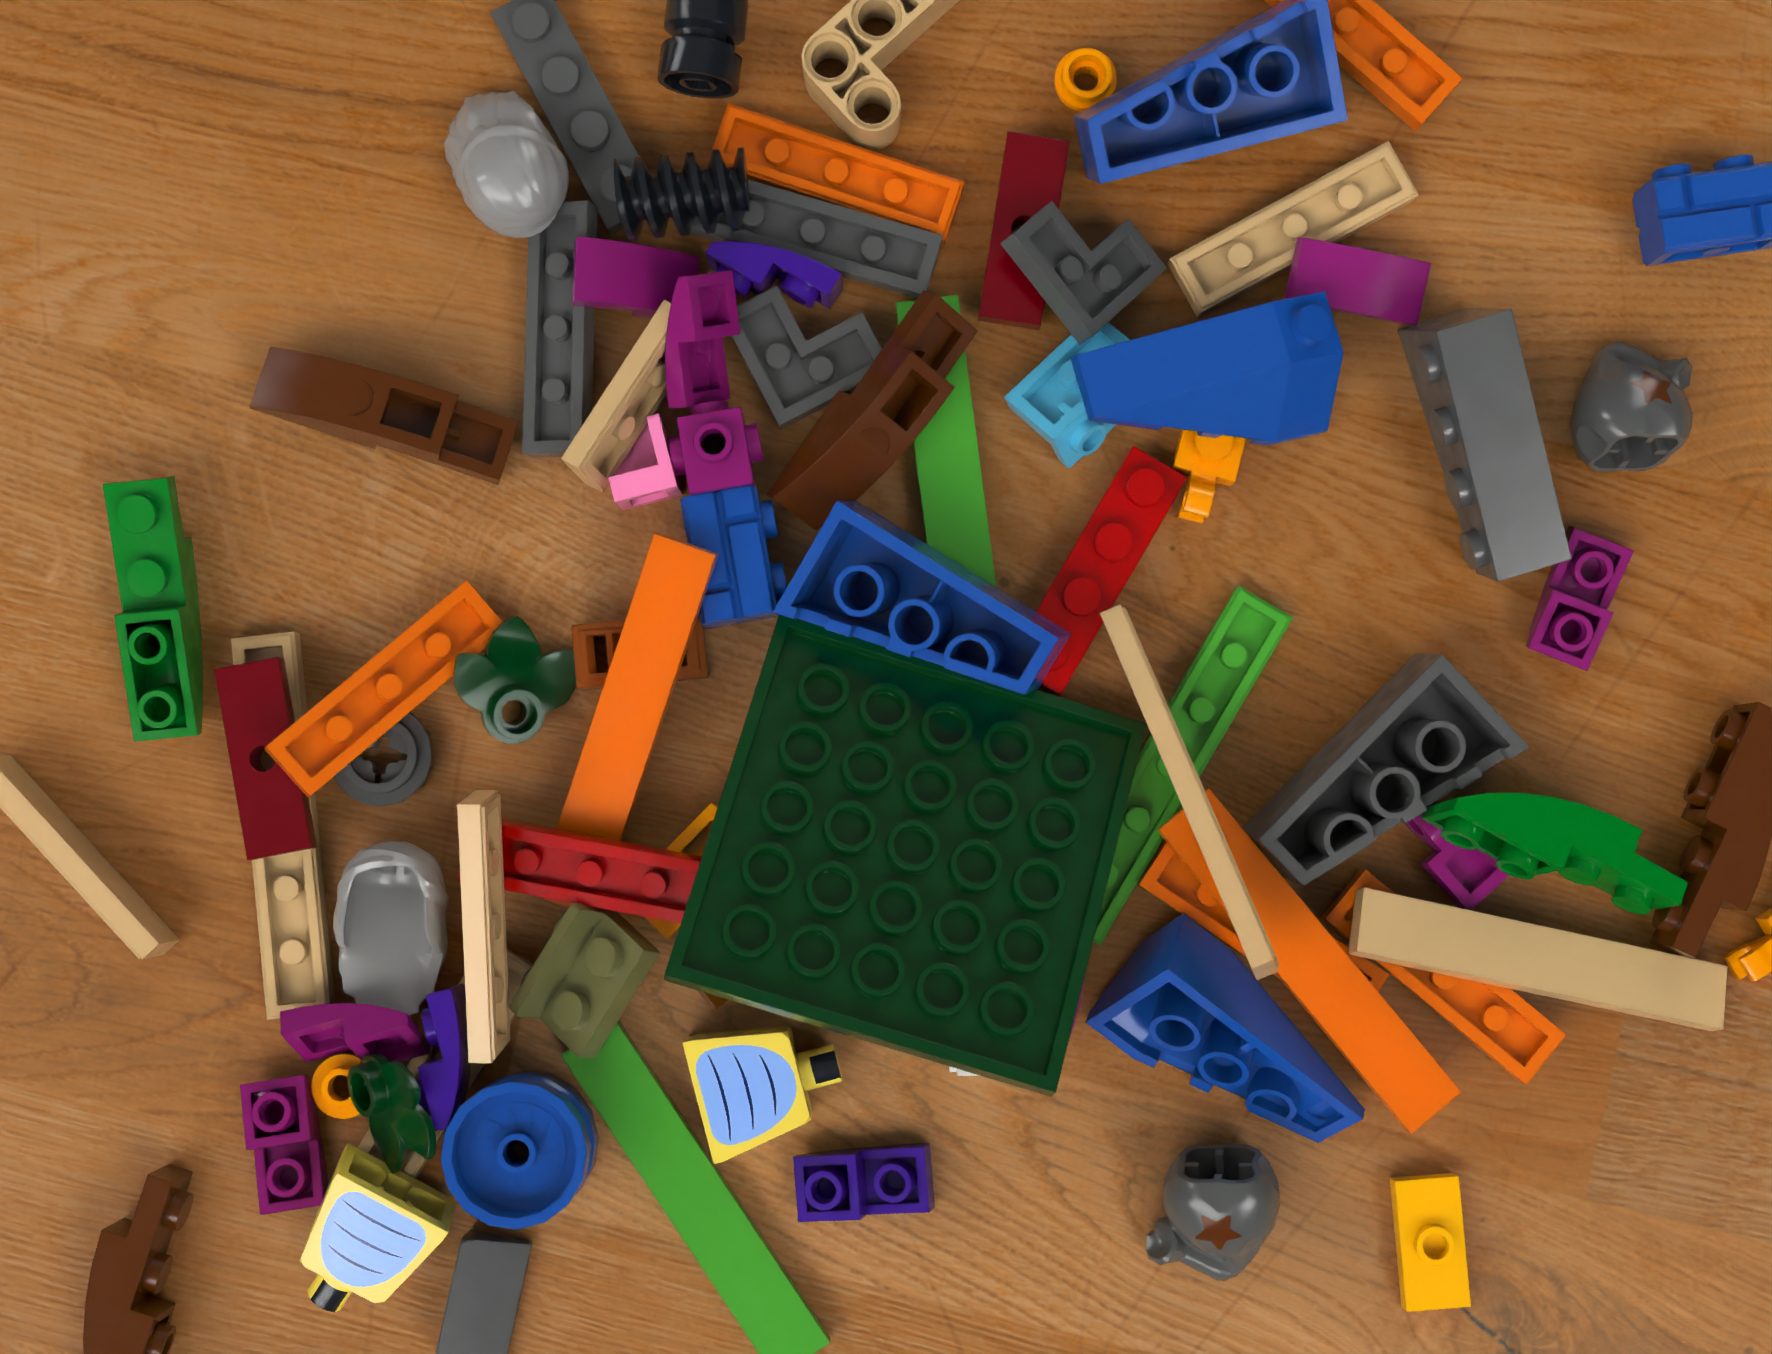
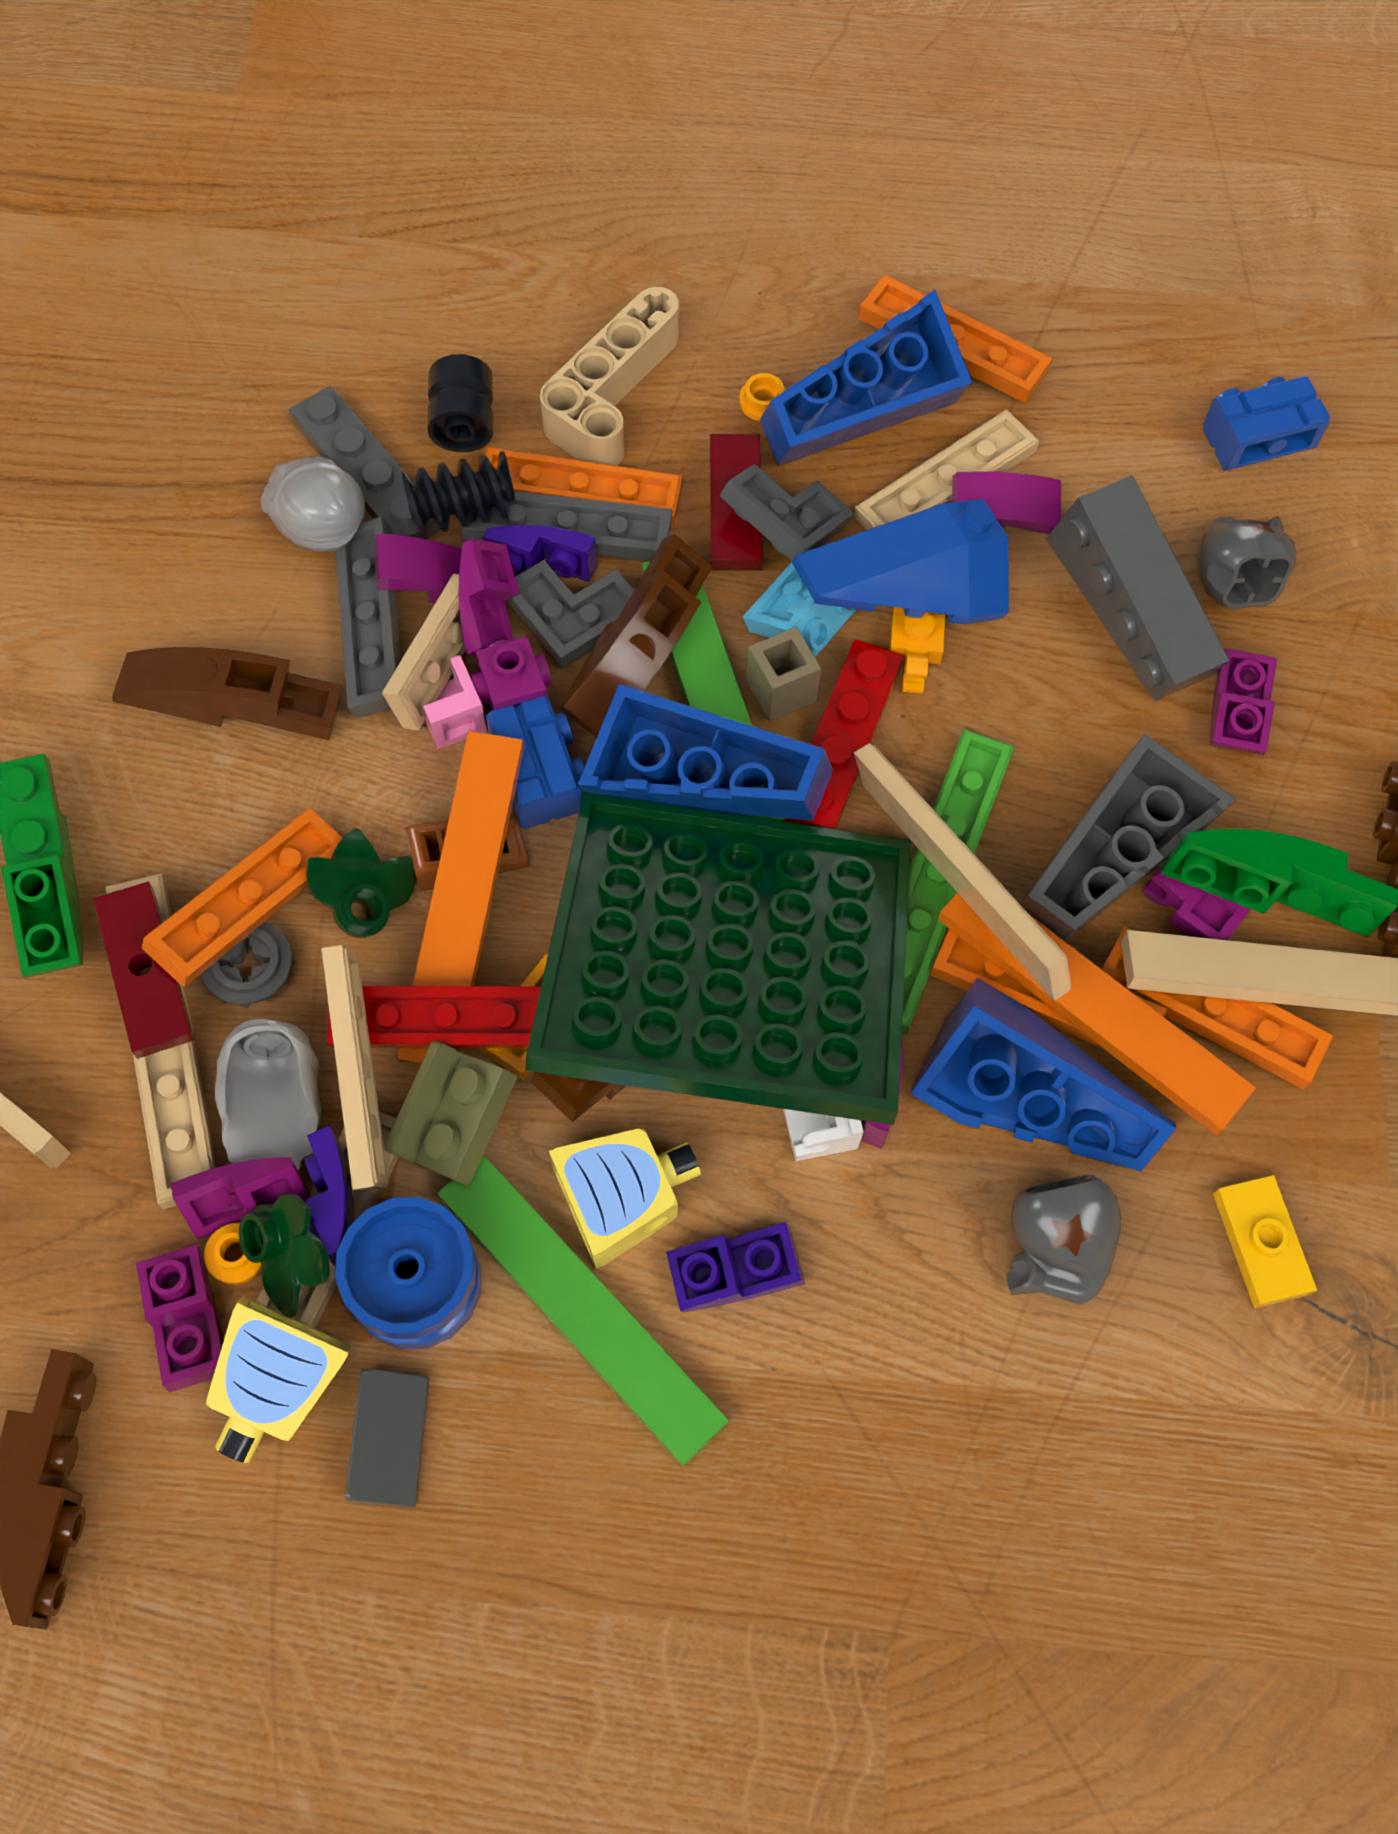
camera: 10 degrees left, 20 degrees down
none -> dark tan brick [746,627,822,722]

